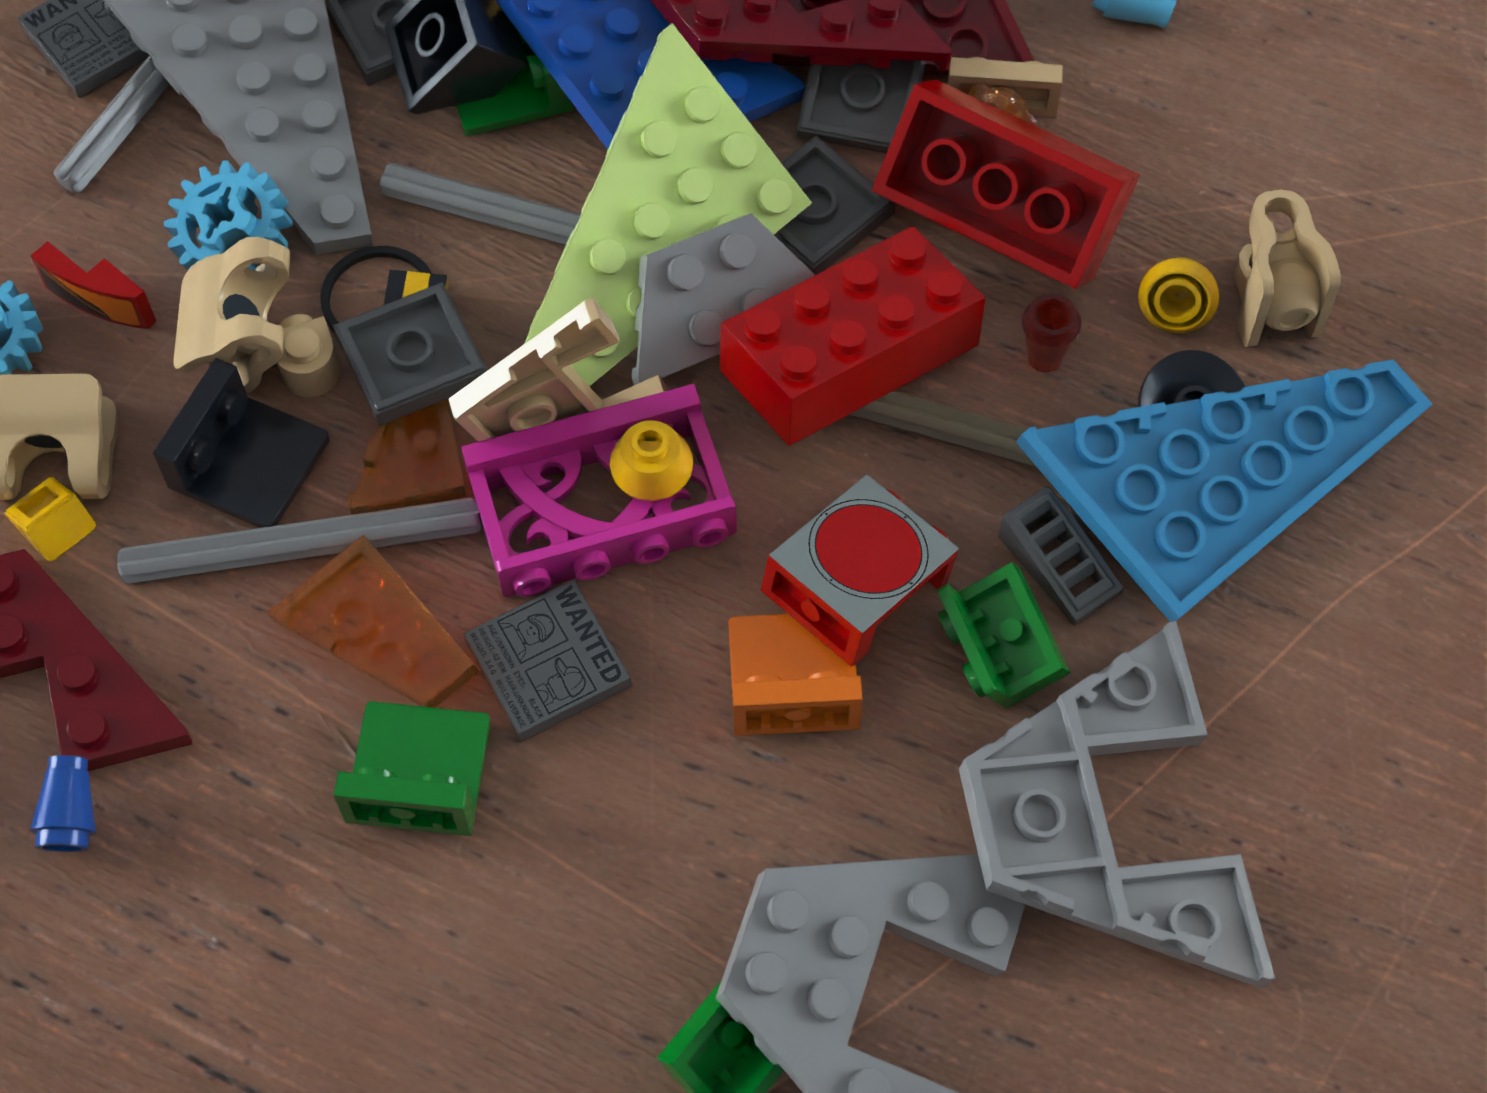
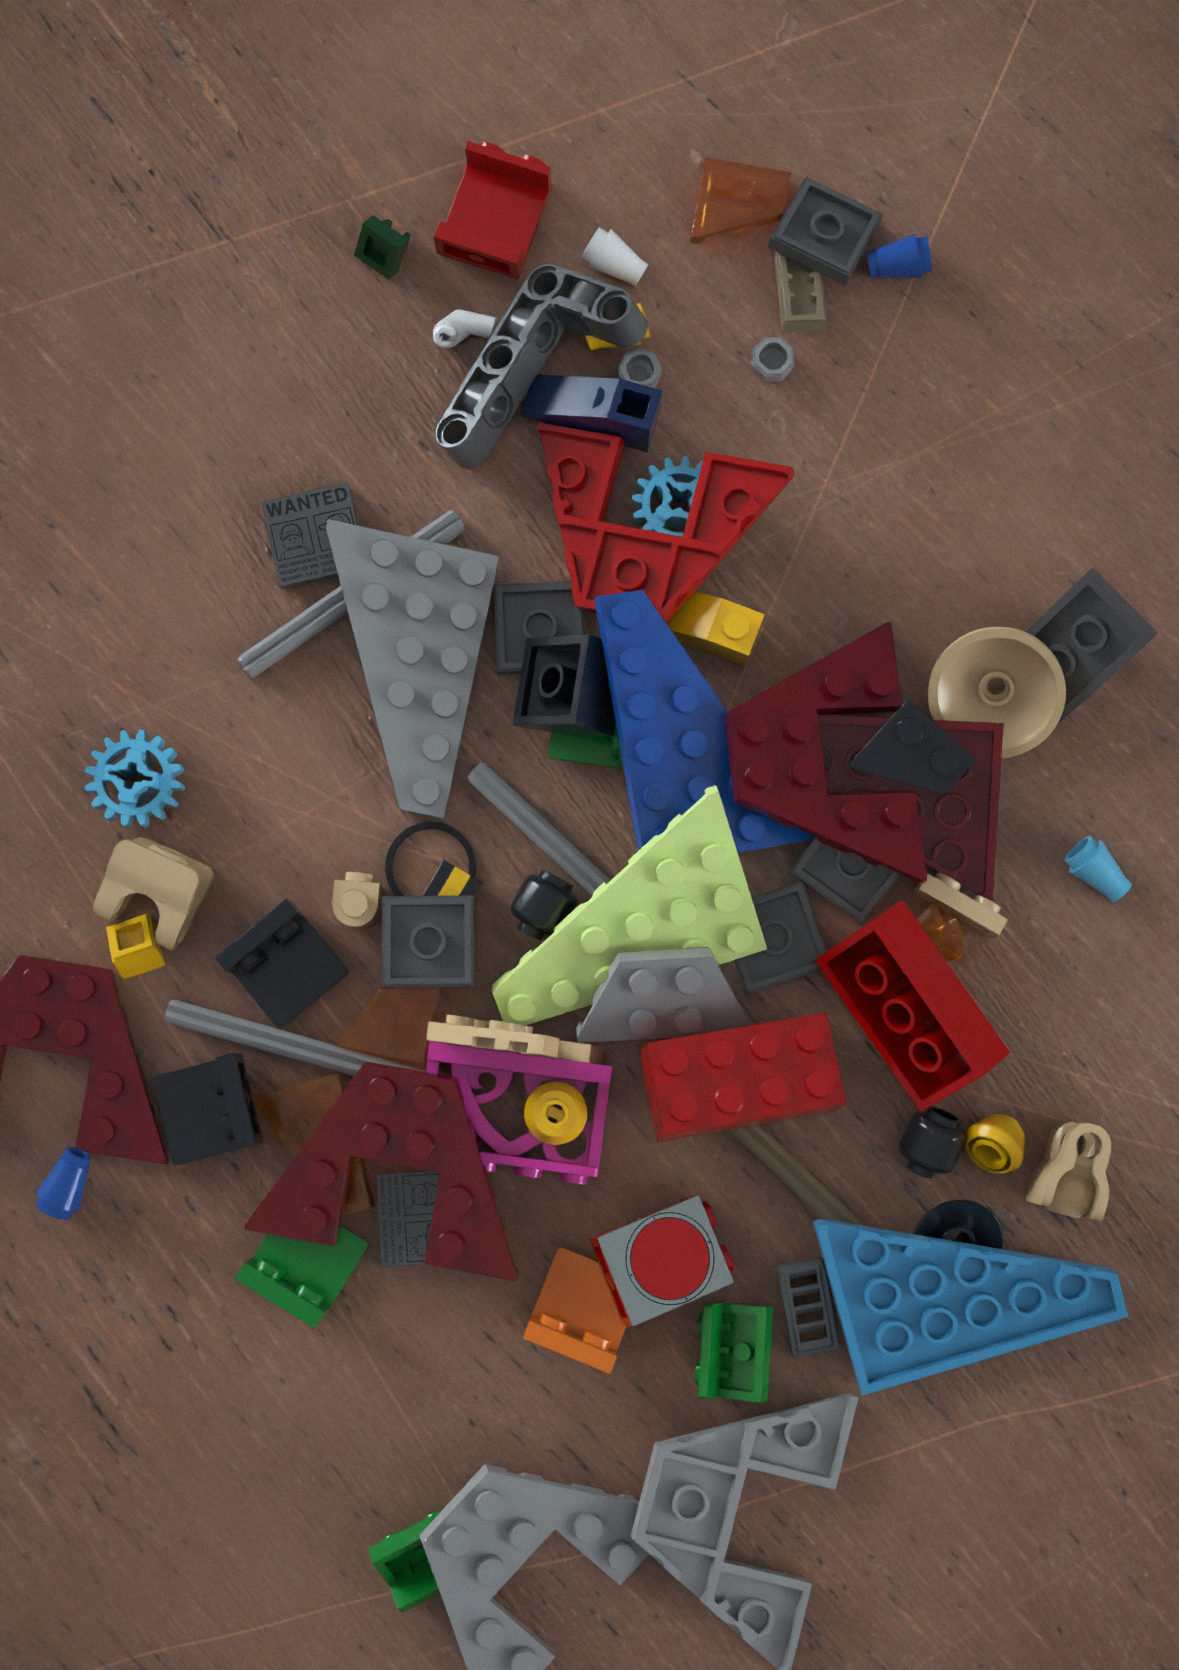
camera: 25 degrees right, 20 degrees up
red slope [30,241,157,329] -> none
medium azure gear [164,160,293,271] -> none
tan piece [173,237,290,394] -> none
clear red cone [1022,294,1081,372] -> none
none -> black bracket [153,1053,264,1165]
none -> dark red wing [244,1062,519,1281]
none -> black head [511,870,577,940]
none -> black head [899,1106,967,1178]

